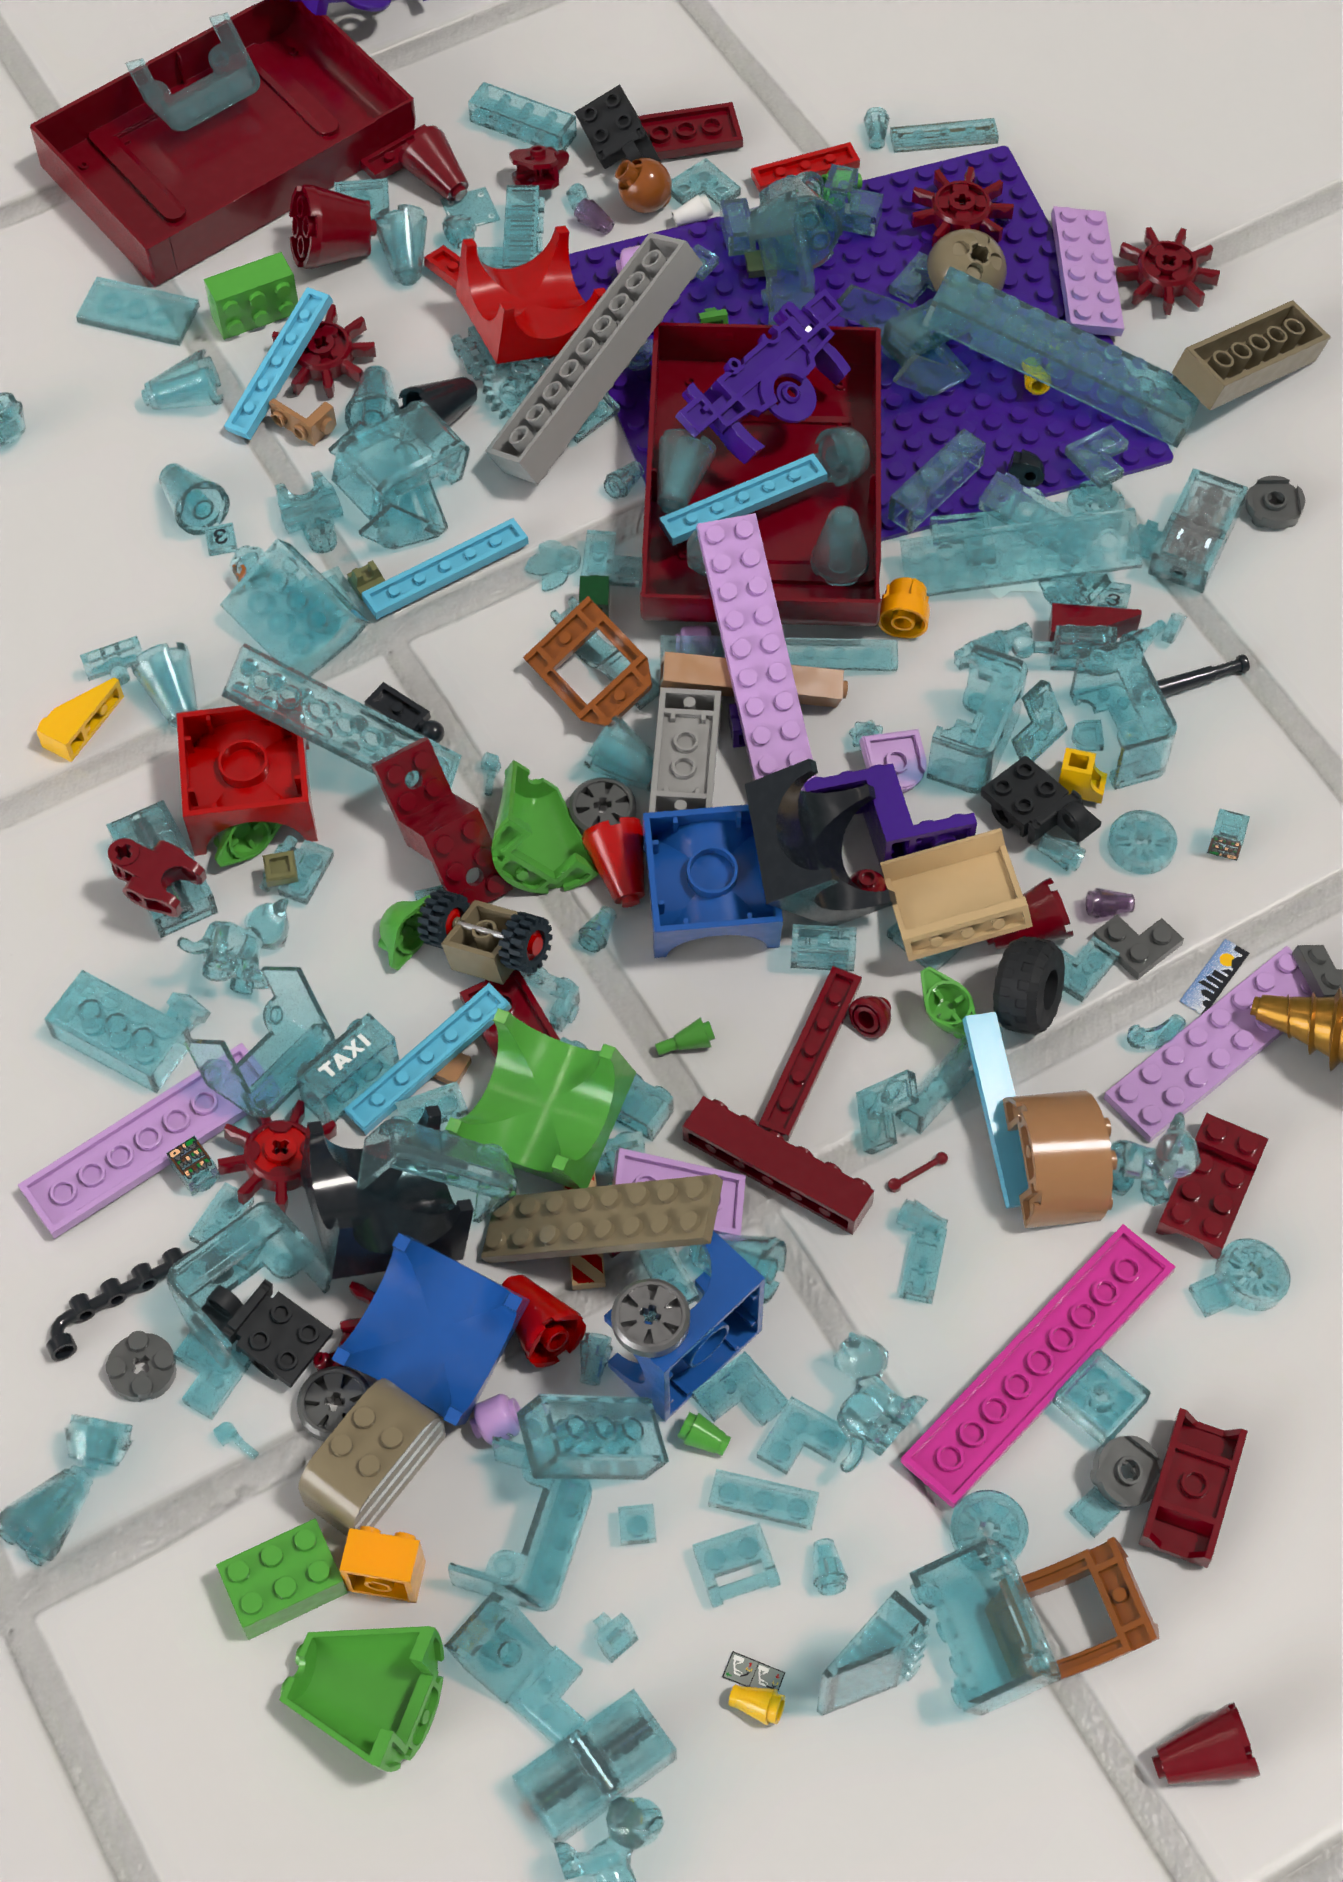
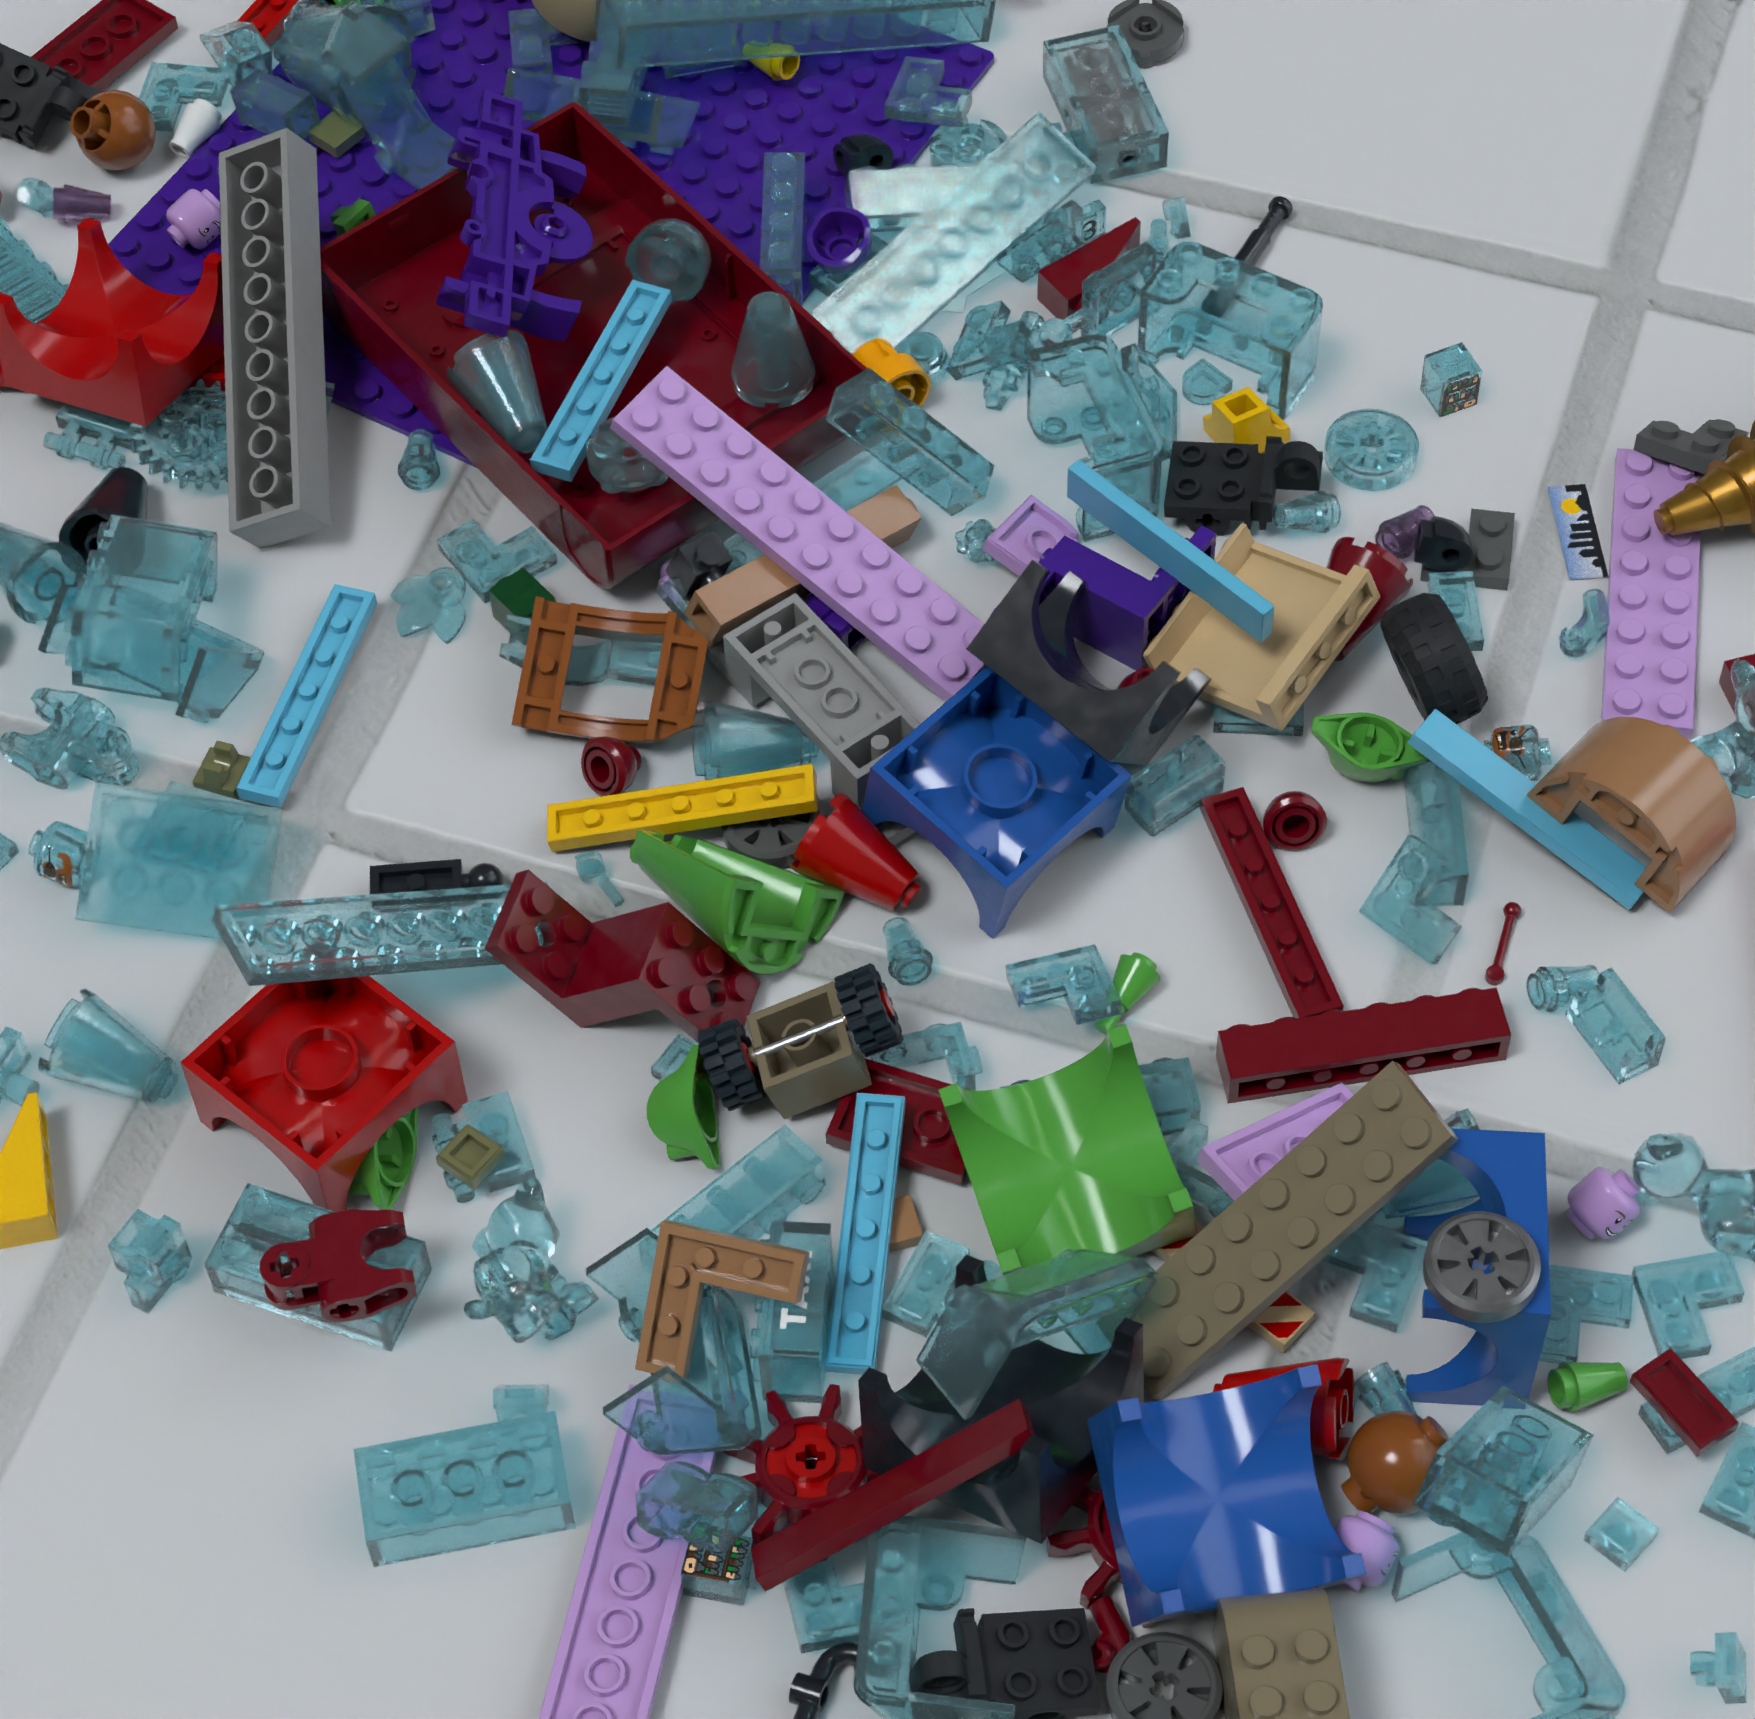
camera: 40 degrees left, 5 degrees down
none -> clear light blue brick [108,1209,193,1314]
none -> clear light blue slope [200,21,272,95]
none -> yellow plate [547,764,818,852]
none -> dark red brick [581,736,642,797]
none -> medium nougat plate [635,1220,810,1380]
none -> clear light blue brick [636,1461,758,1552]
none -> clear light blue brick [638,1125,826,1289]
none -> black brick [665,531,733,606]
none -> dark red tile [751,1399,1035,1591]
none -> dark purple helmet [806,207,872,274]
none -> clear light blue brick [826,368,995,516]
none -> clear light blue cone [897,332,951,384]
none -> clear light blue plate [946,300,1031,380]
none -> clear light blue plate [1005,944,1122,1025]
none -> medium azure tile [1067,460,1274,643]
none -> dark orange brick [1341,1411,1450,1515]
none -> black piece [1414,515,1473,572]
none -> clear light blue head [1484,724,1552,782]
none -> lavender head [1566,1167,1641,1240]
none -> dark red tile [1630,1348,1739,1457]

